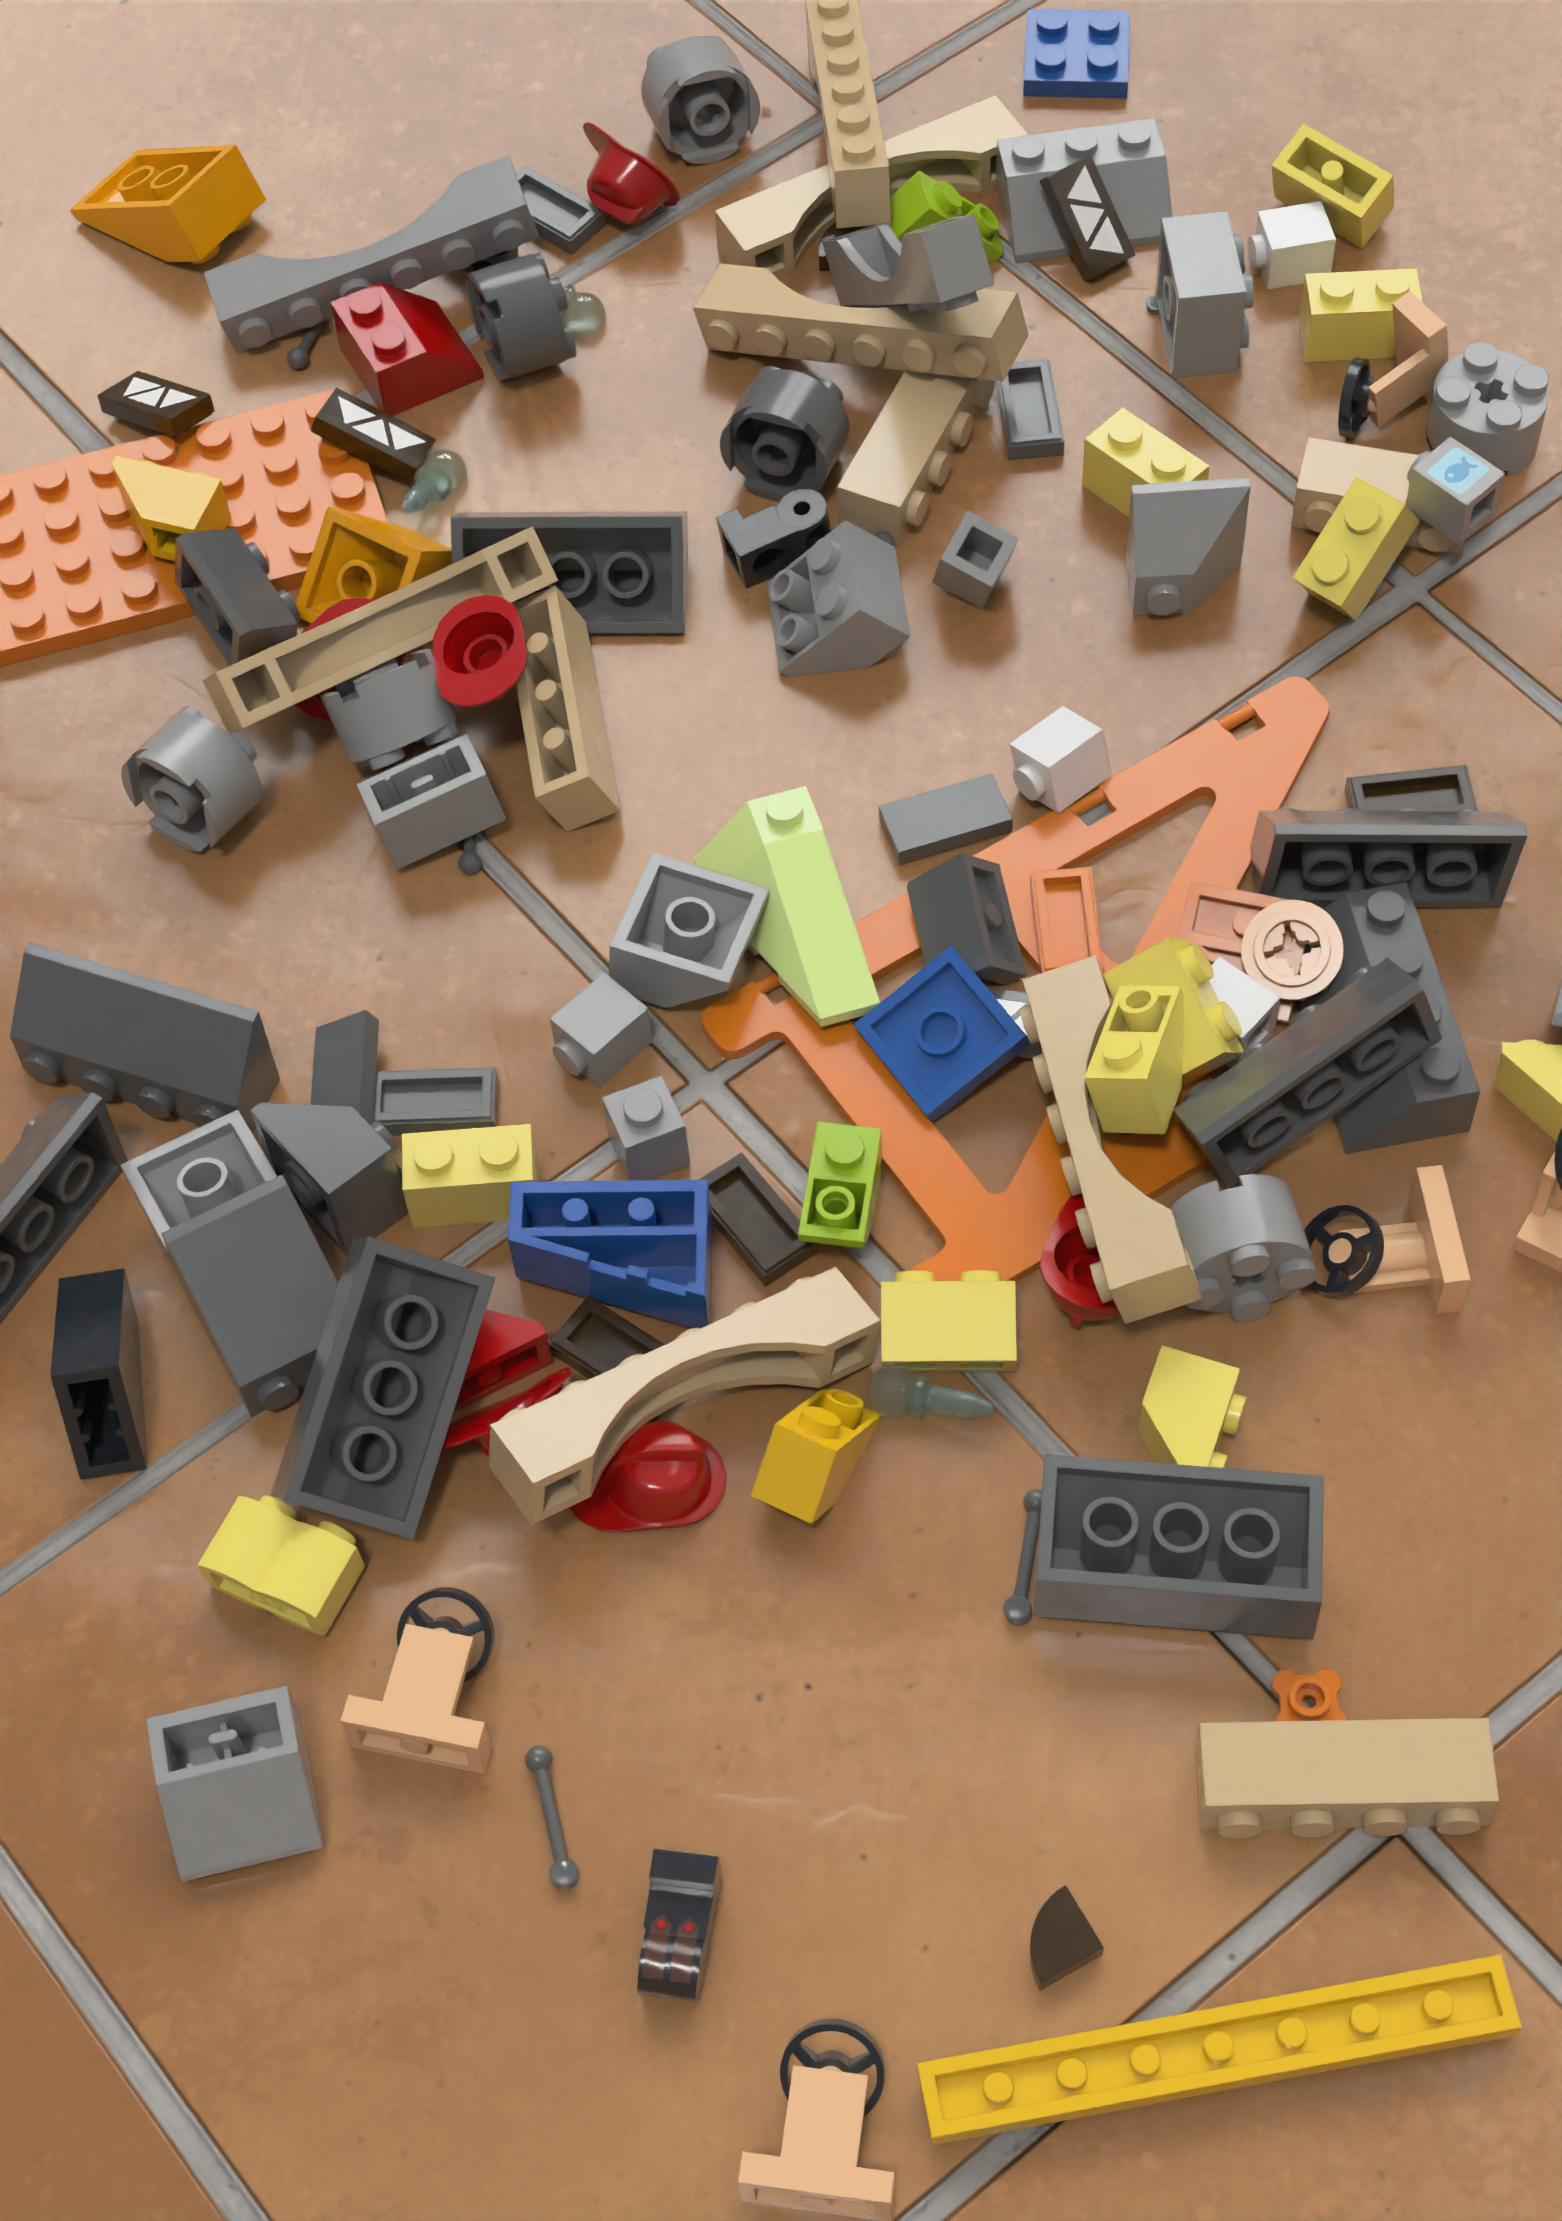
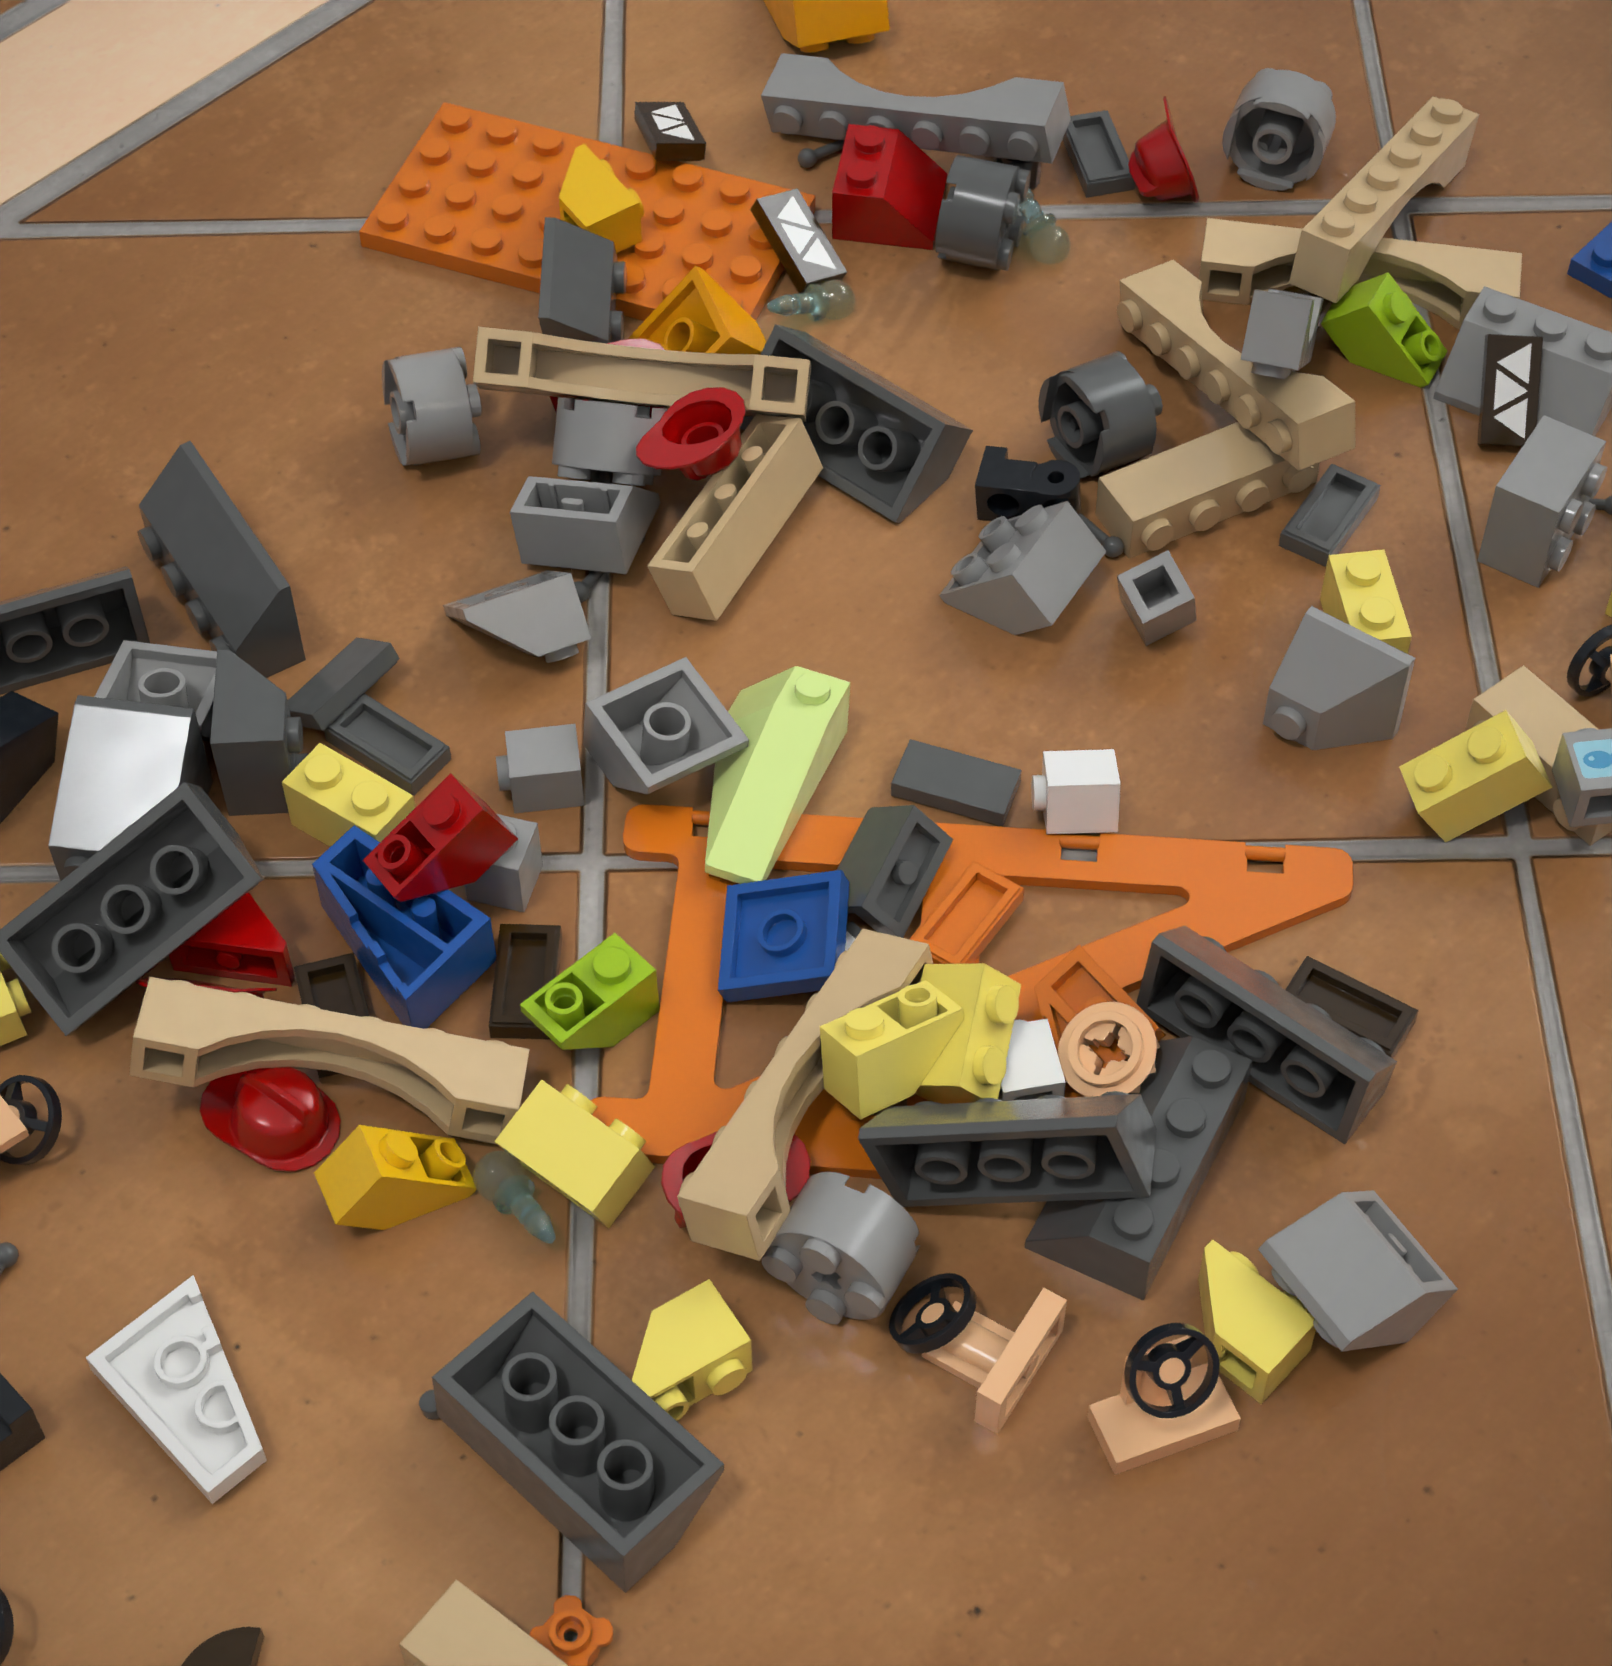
camera: 35 degrees right, 5 degrees down
none -> white wing [86,1275,267,1504]
none -> red slope [363,773,518,902]
none -> light grey slope [443,570,592,663]

